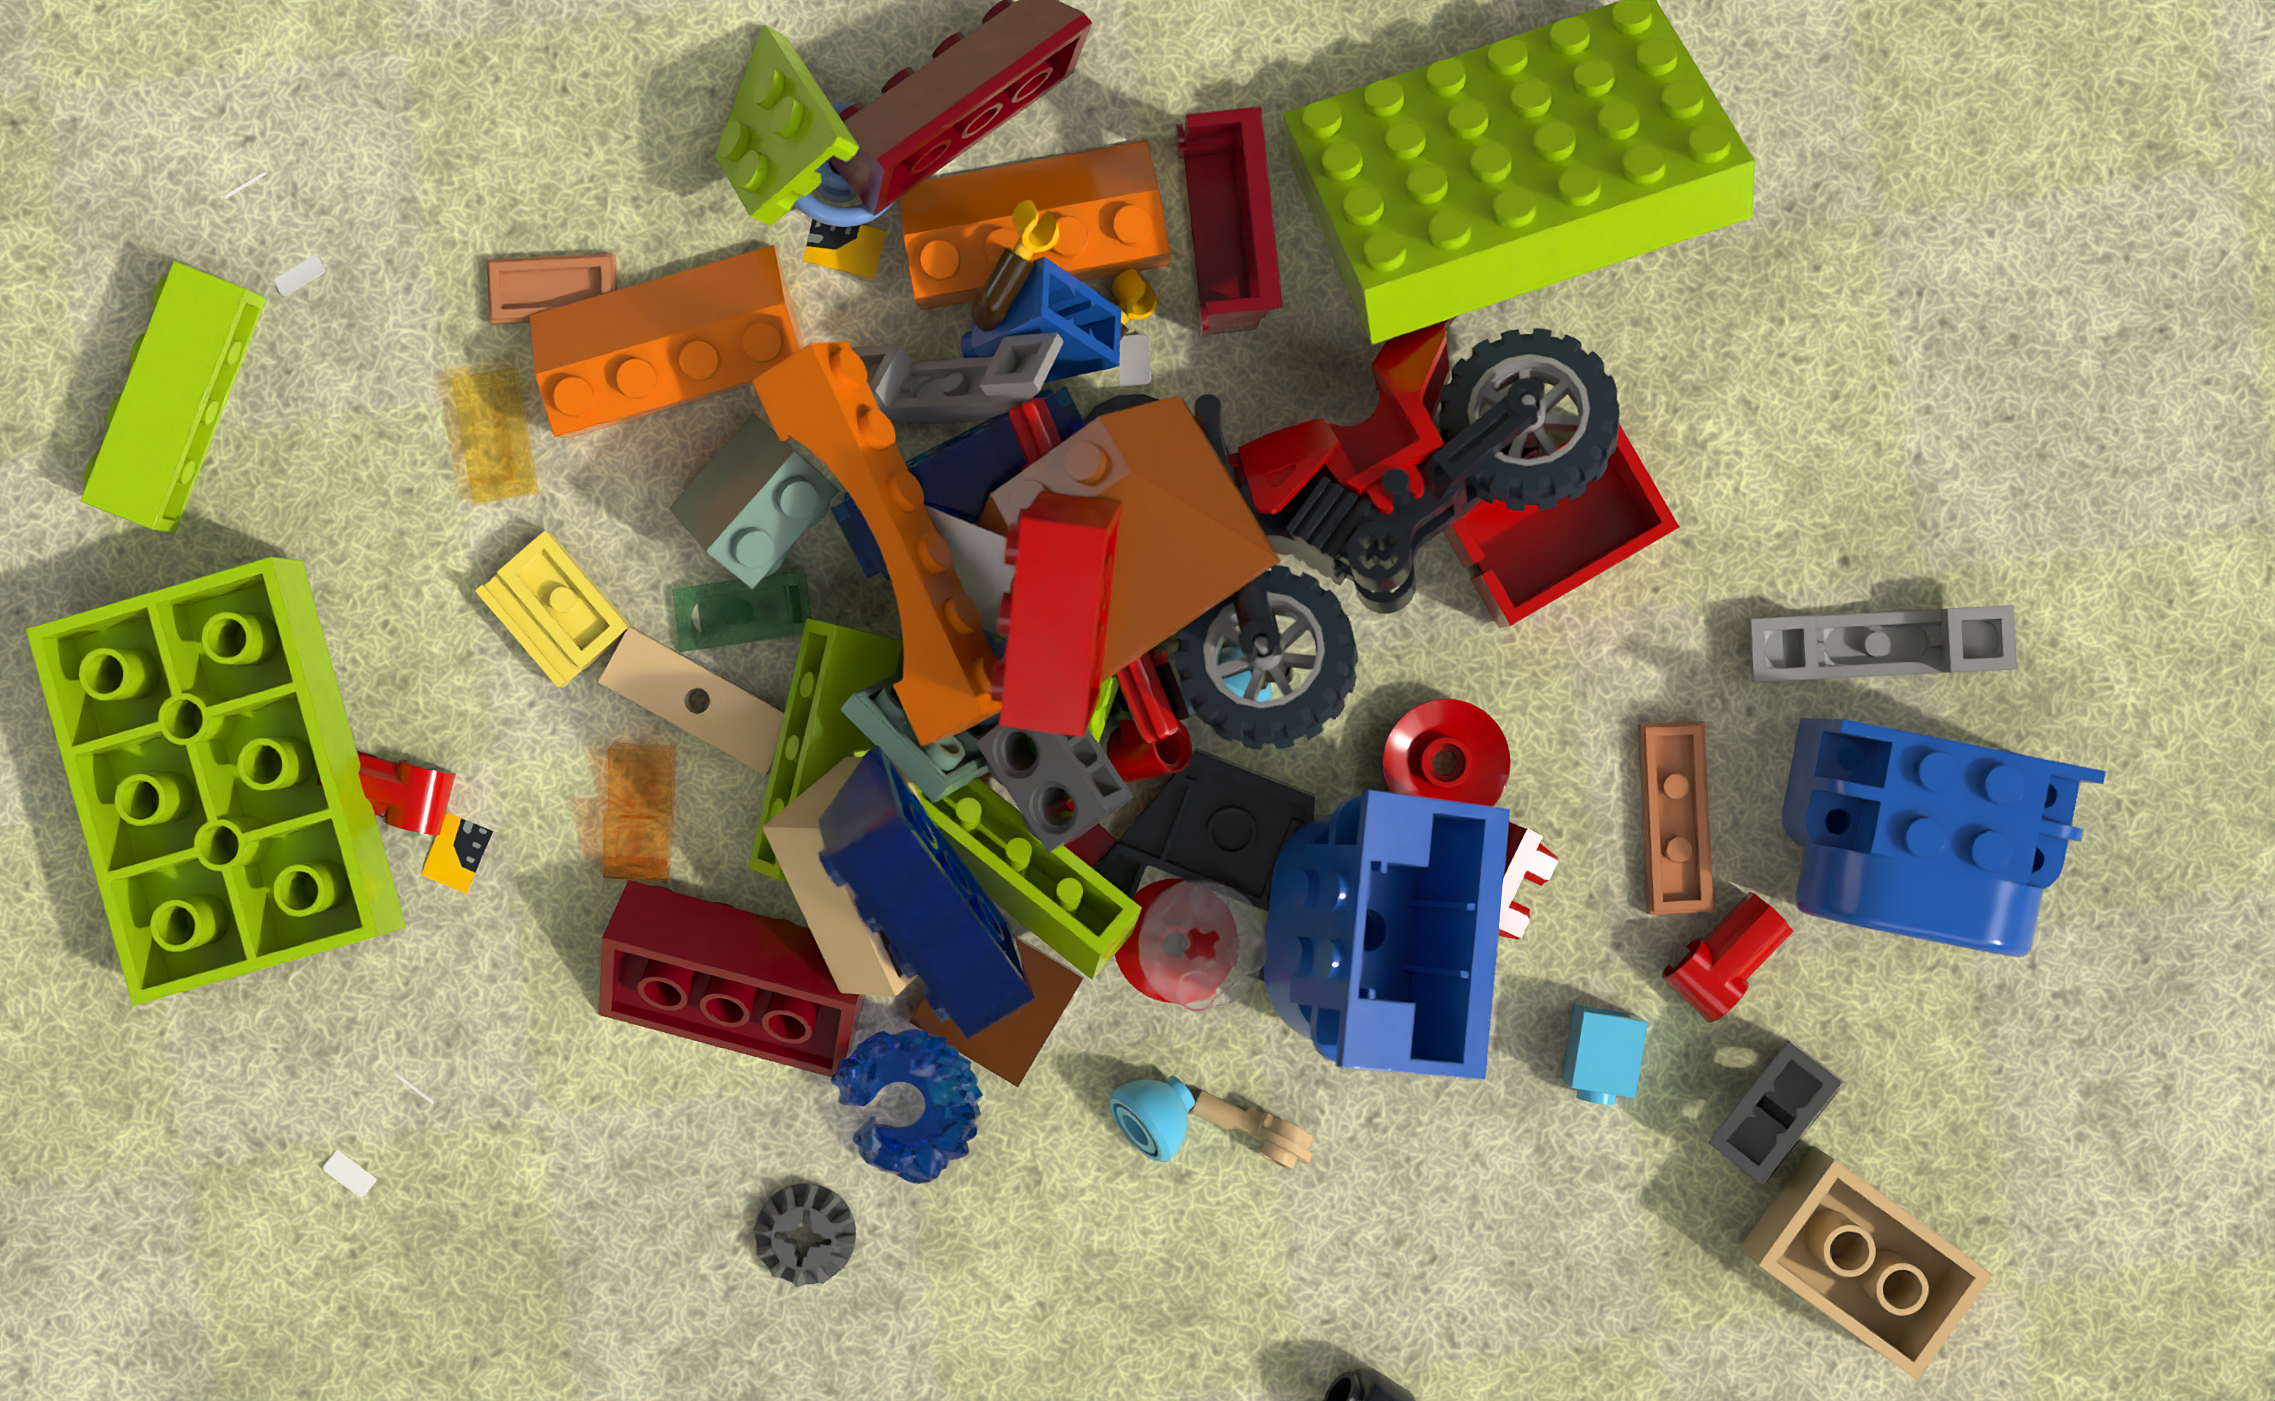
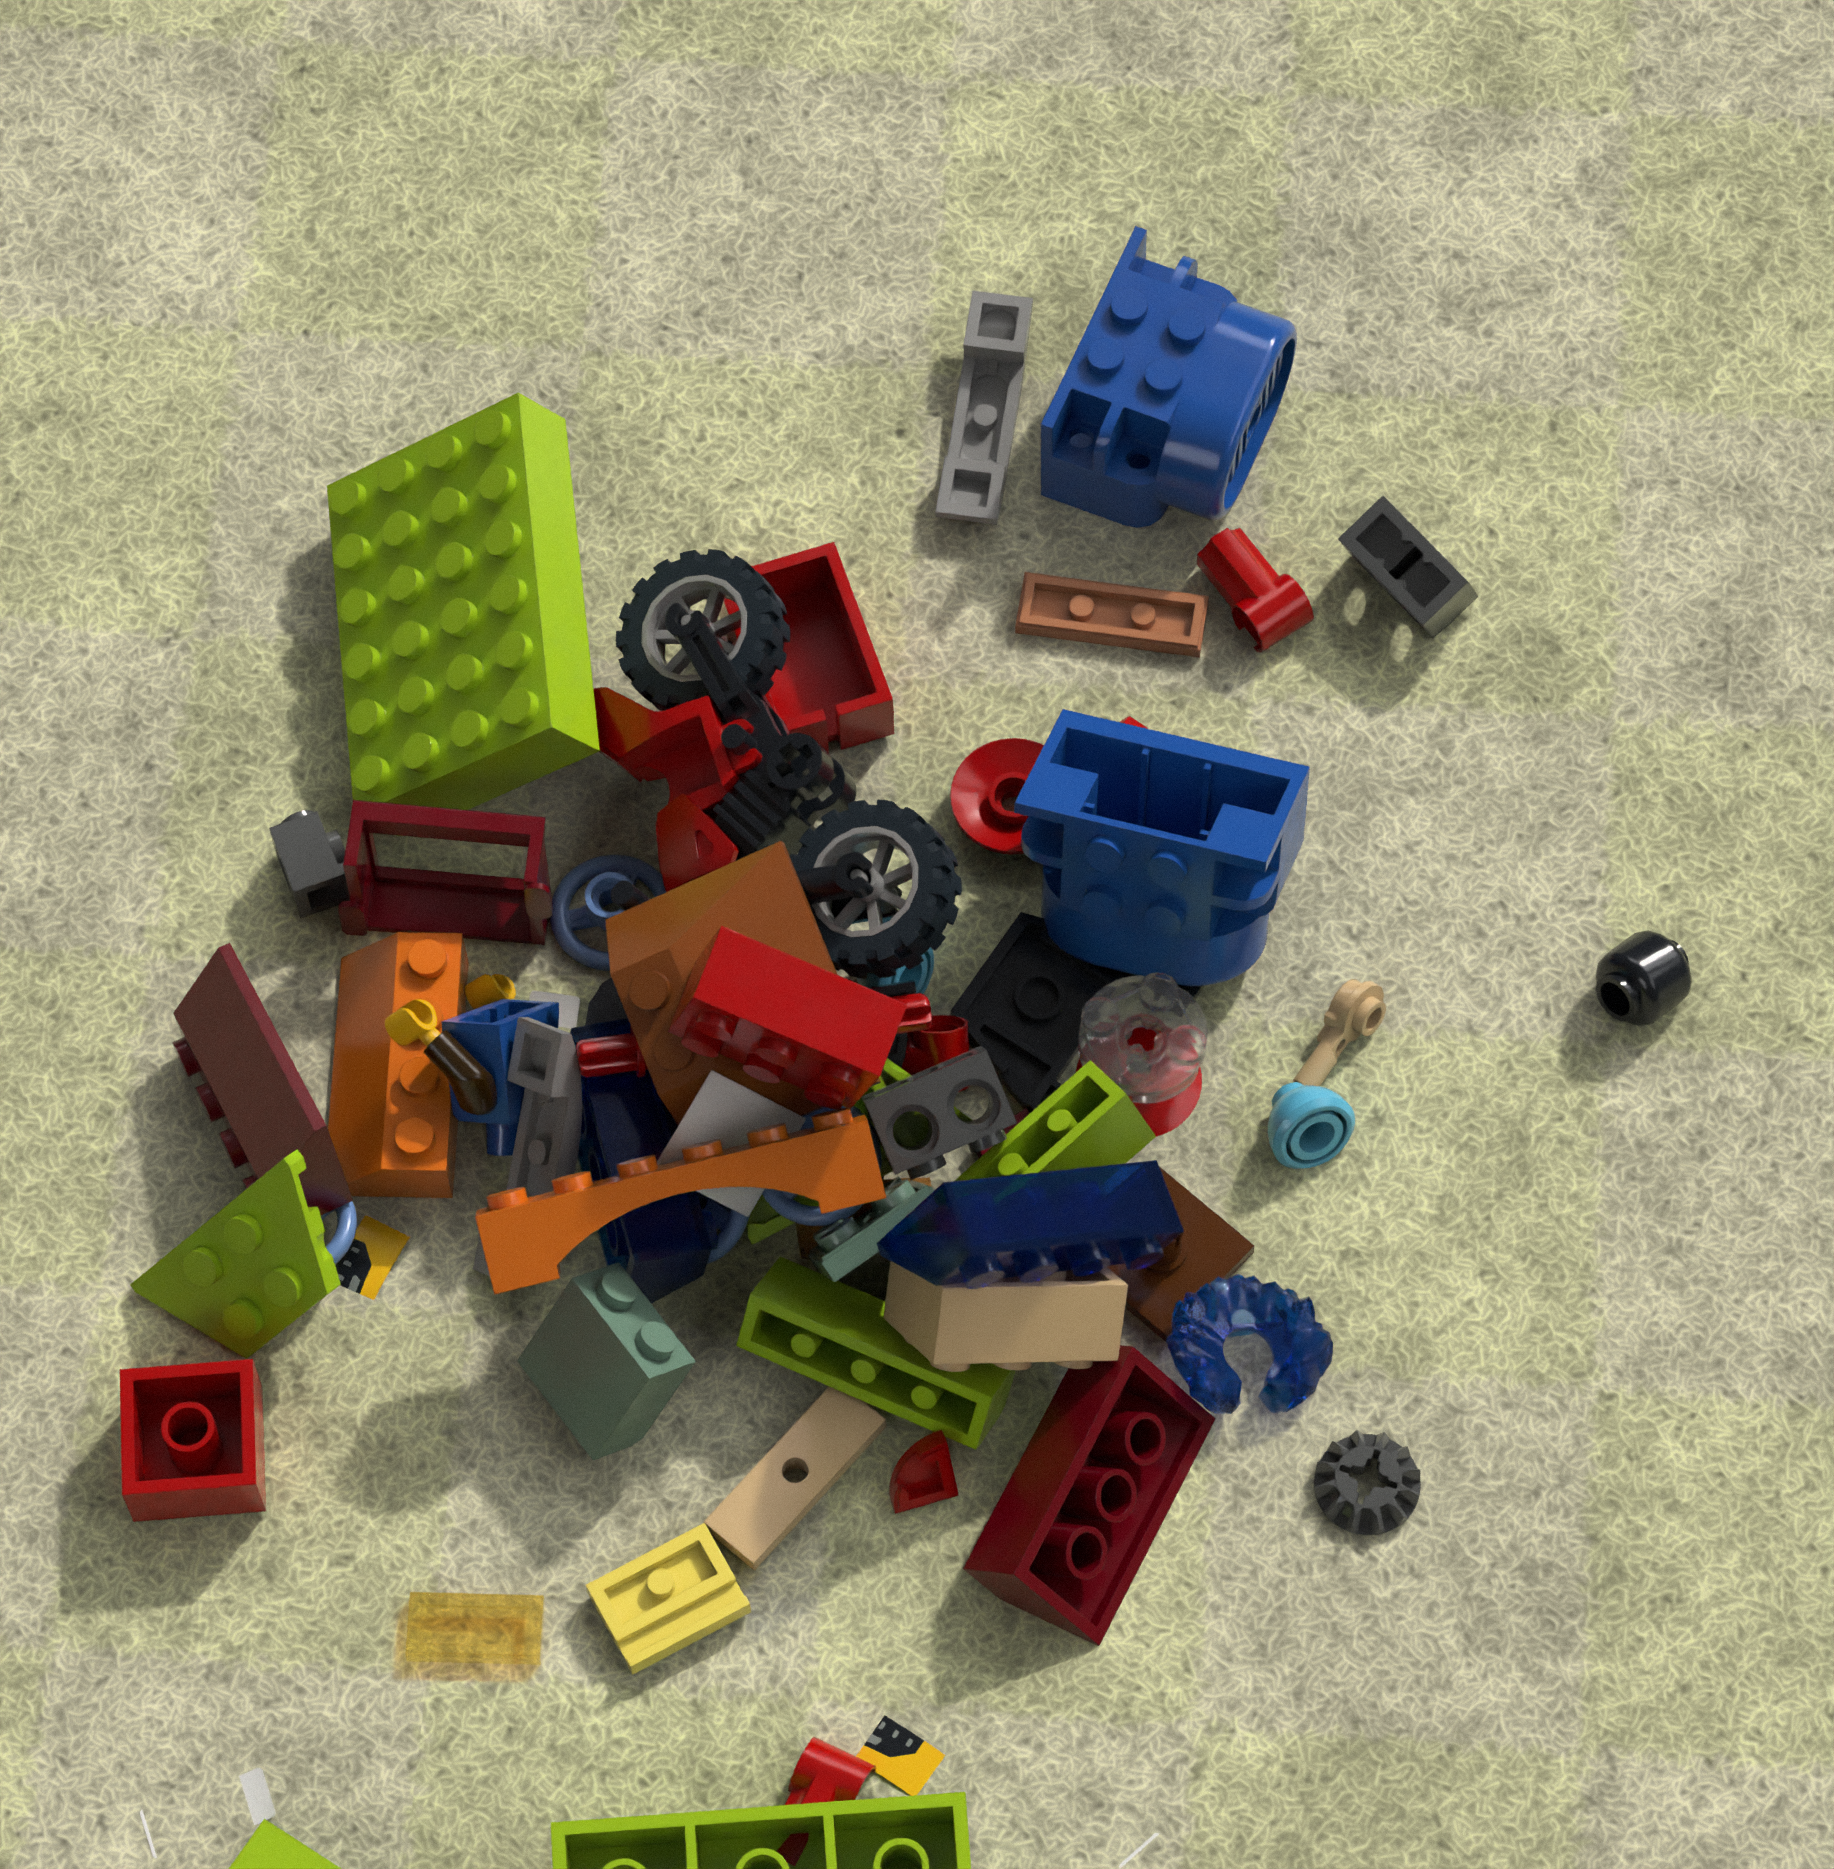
camera: 75 degrees left, 25 degrees down
nougat tile [486,253,617,325] -> none
orange slope [530,245,805,439] -> none
clear orange slope [603,742,677,881] -> none
clear green slope [672,572,812,652] -> none
medium azure brick [1561,1004,1648,1105] -> none
tan brick [1739,1146,1993,1380] -> none
none -> red brick [120,1359,266,1522]
none -> dark grey brick [269,810,350,919]
none -> medium blue piece [550,855,666,971]
none -> red tile [889,1430,959,1514]

